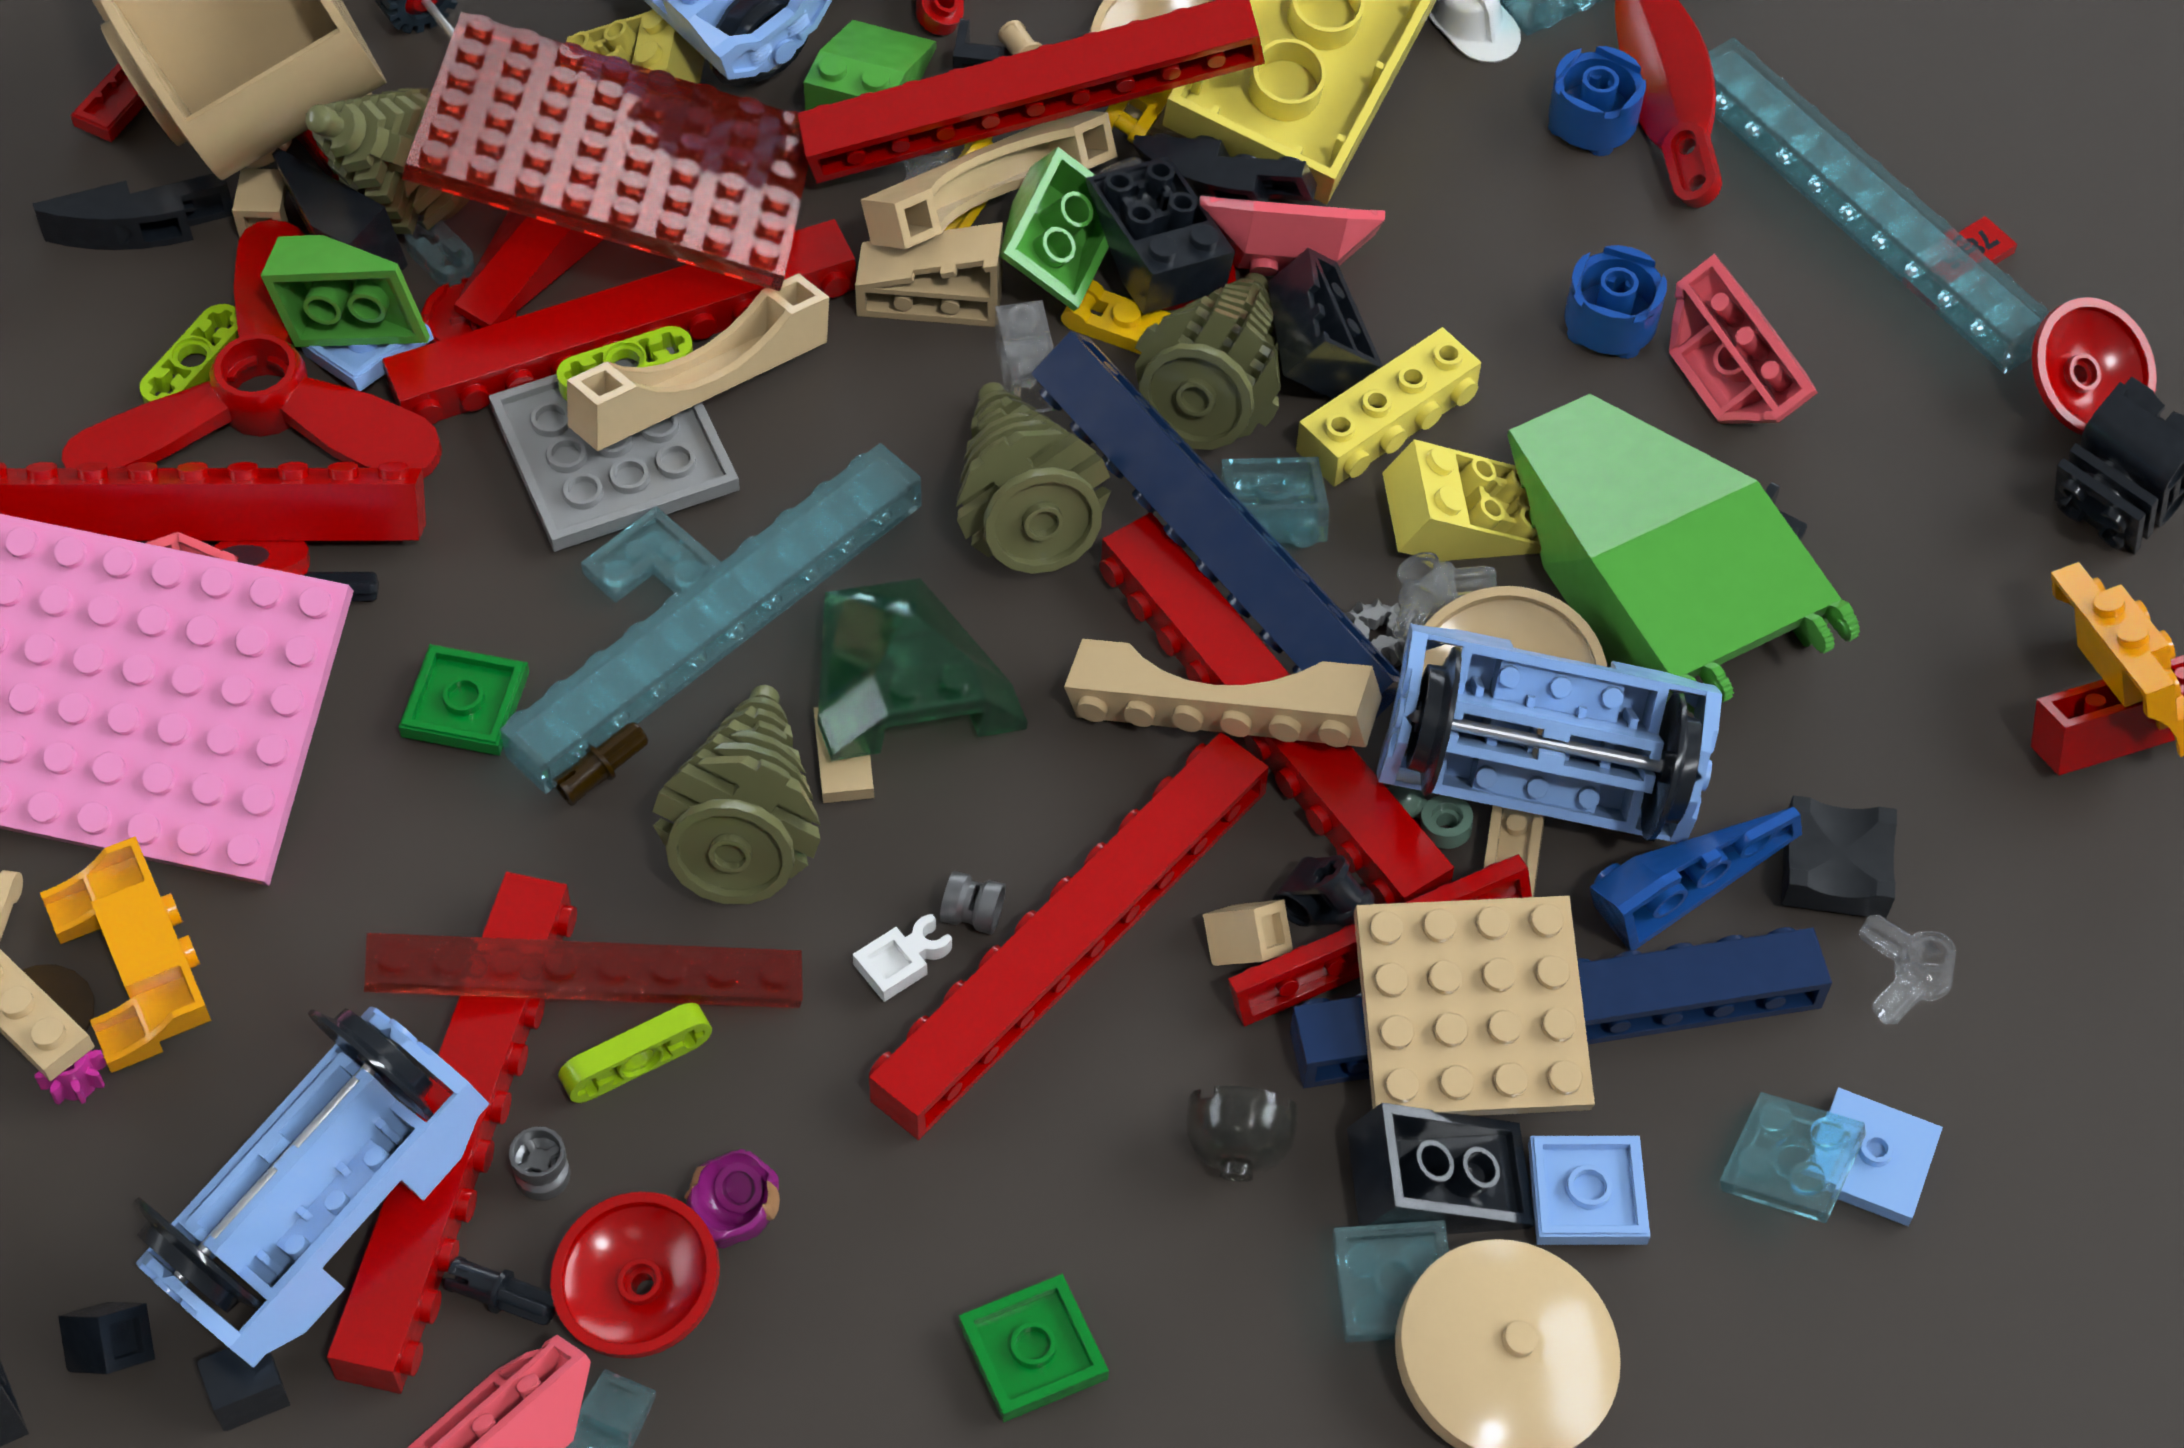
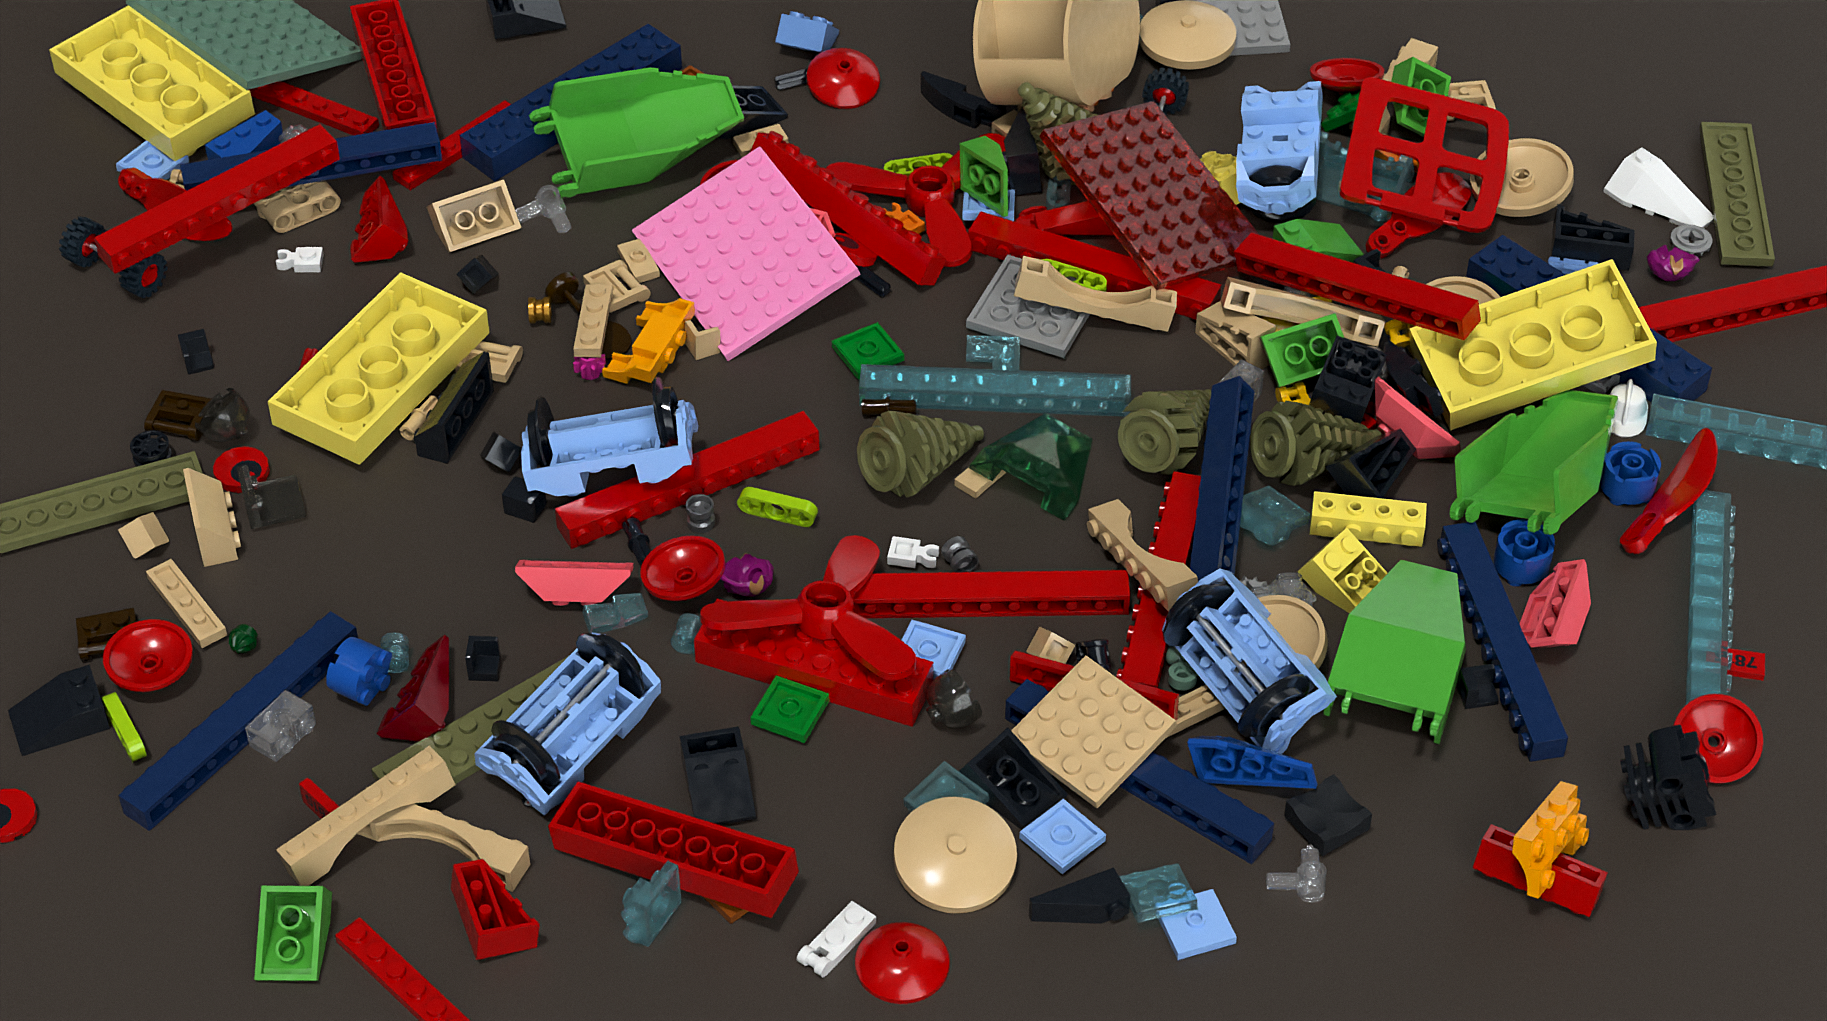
camera: 50 degrees right, 10 degrees down
clear red plate [364,933,803,1008] -> none
none -> clear light blue wheel [670,613,702,654]
none -> tan panel [685,320,720,360]
none -> red brick [694,599,934,727]
none -> red piece [700,535,916,680]
none -> orange plate [883,202,925,234]
none -> light blue plate [902,620,966,683]
none -> black slope [1029,867,1130,924]
none -> dark blue brick [1437,521,1568,762]
none -> bright green windscreen [1450,390,1618,535]

